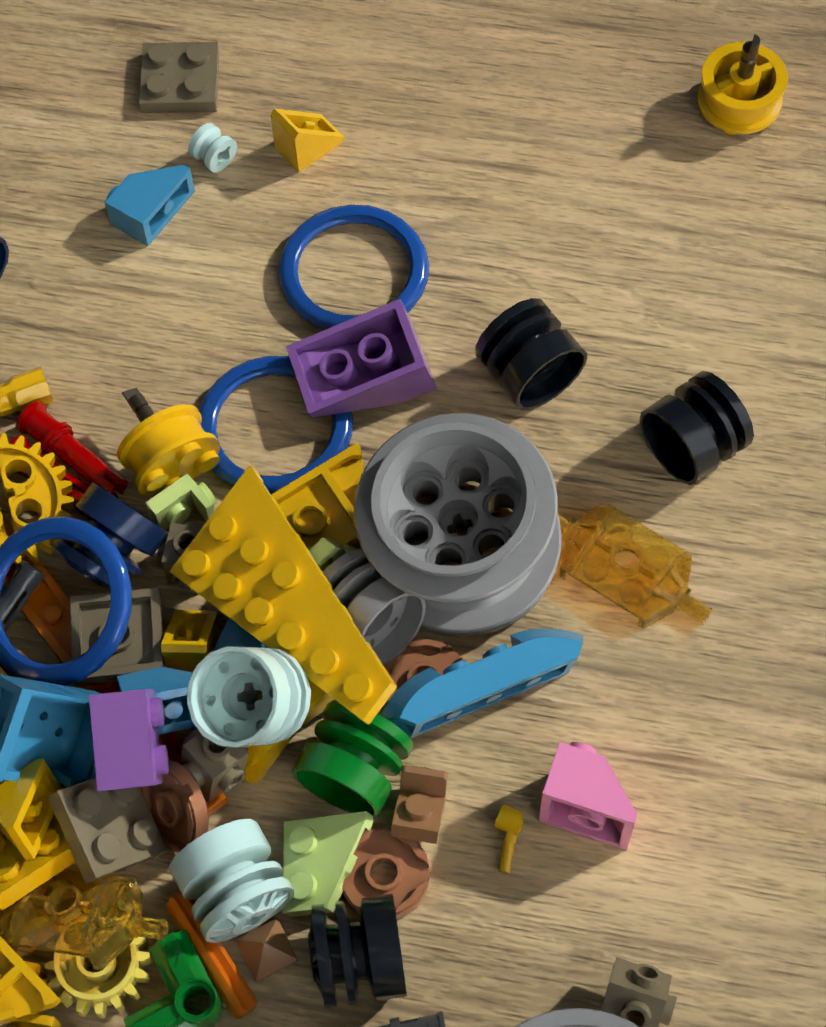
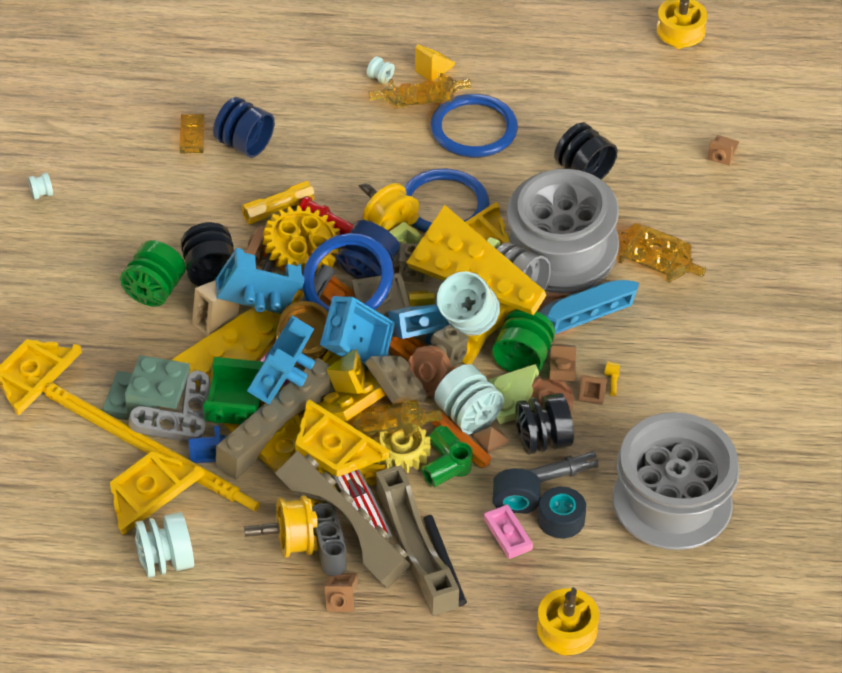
camera: 10 degrees left, 15 degrees down
medium lavender brick [89,689,169,791] -> none
dark azure slope [104,165,195,246] -> none
dark tan plate [139,42,220,113] -> none
medium lavender slope [286,299,437,418] -> none
bright pink slope [539,742,637,850] -> none
black wheel [639,371,754,485] -> none
none -> clear yellow plate [369,73,471,109]
none -> medium nougat slope [578,375,607,404]
none -> medium nougat bracket [707,135,739,166]

